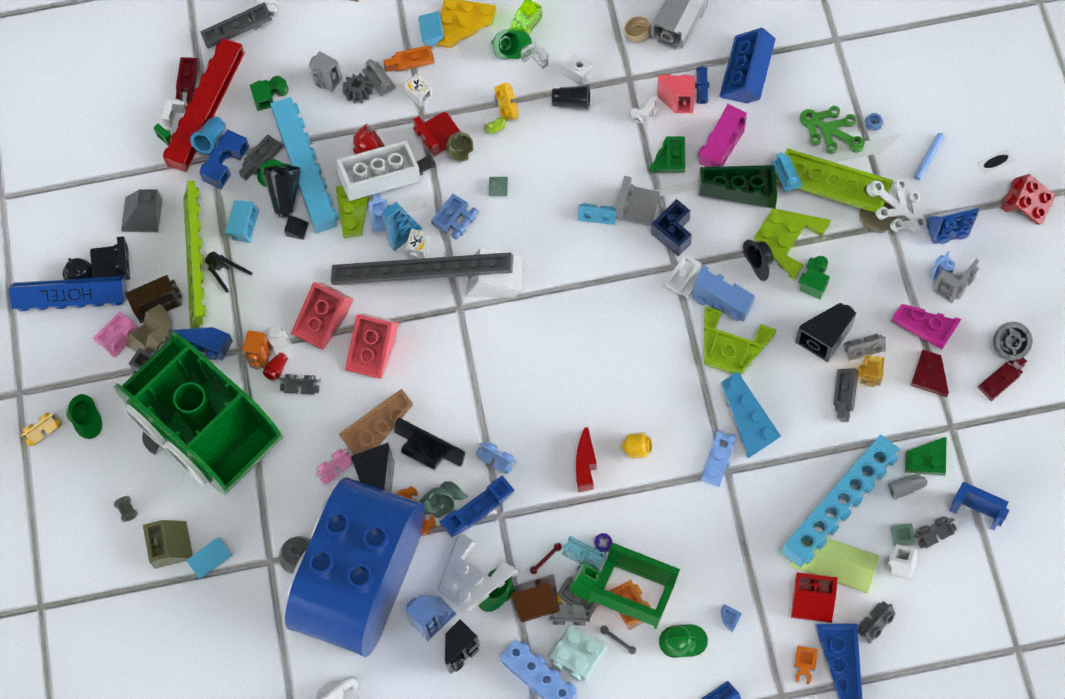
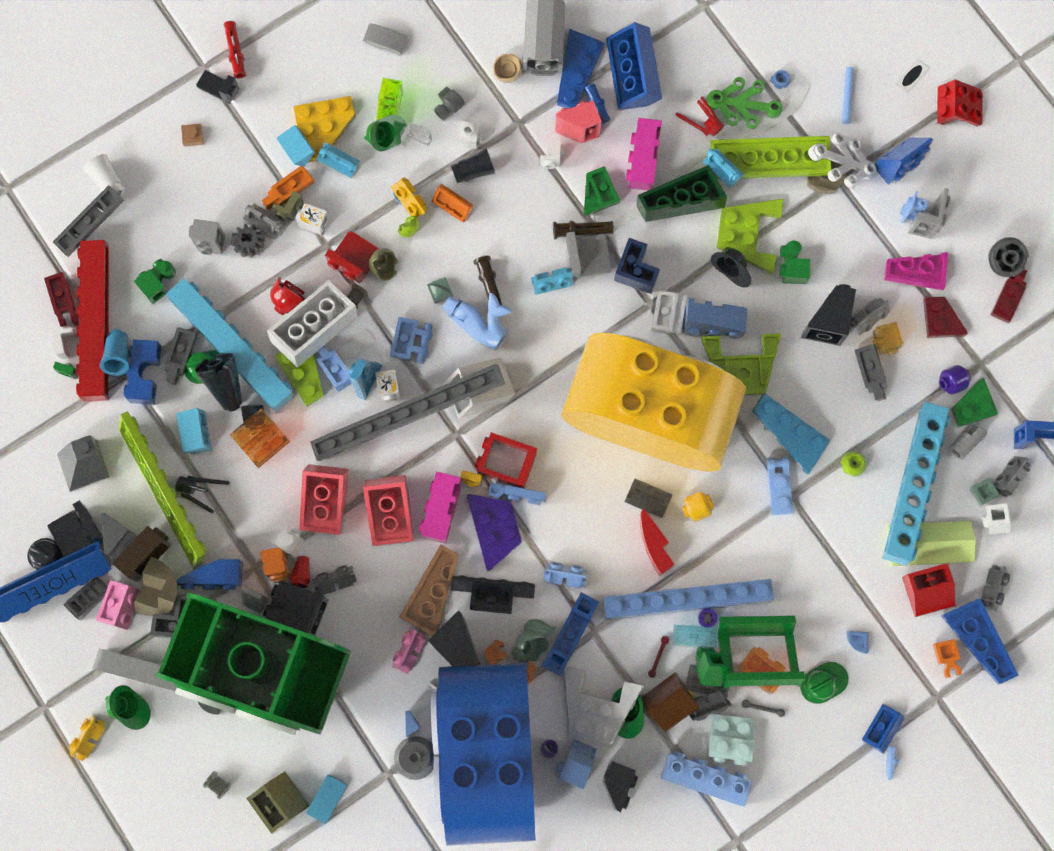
camera: 30 degrees left, 10 degrees up
none -> dark grey slope [63,576,108,620]
none -> light grey beam [92,648,177,691]
none -> dark grey slope [100,513,137,560]
none -> clear orange brick [229,408,290,468]
none -> light grey slope [241,586,268,613]
none -> black slope [263,581,329,636]
none -> olive bracket [272,191,304,221]
none -> medium azure hinge [316,142,360,178]
none -> medium blue slope [405,710,421,737]
none -> dark pink wedge [419,471,462,544]
none -> orange plate [431,184,474,223]
none -> dark grey piece [433,86,465,121]
none -> light blue piece [442,293,512,350]
none -> yellow tile [460,470,482,487]
none -> dark purple wing [467,494,522,572]
none -> dark brown pin [473,255,502,305]
none -> red window [475,432,538,489]
none -> medium blue hinge [488,483,546,505]
none -> dark purple hinge [540,740,558,758]
none -> dark brown pin [553,221,614,240]
none -> blue wing [557,28,605,109]
none -> yellow brick [561,333,747,472]
none -> medium blue brick [603,579,774,620]
none -> clear smoke hinge [624,478,673,518]
none -> red plant [675,97,724,137]
none -> lime plate [841,451,867,477]
none -> dark purple head [939,365,971,394]

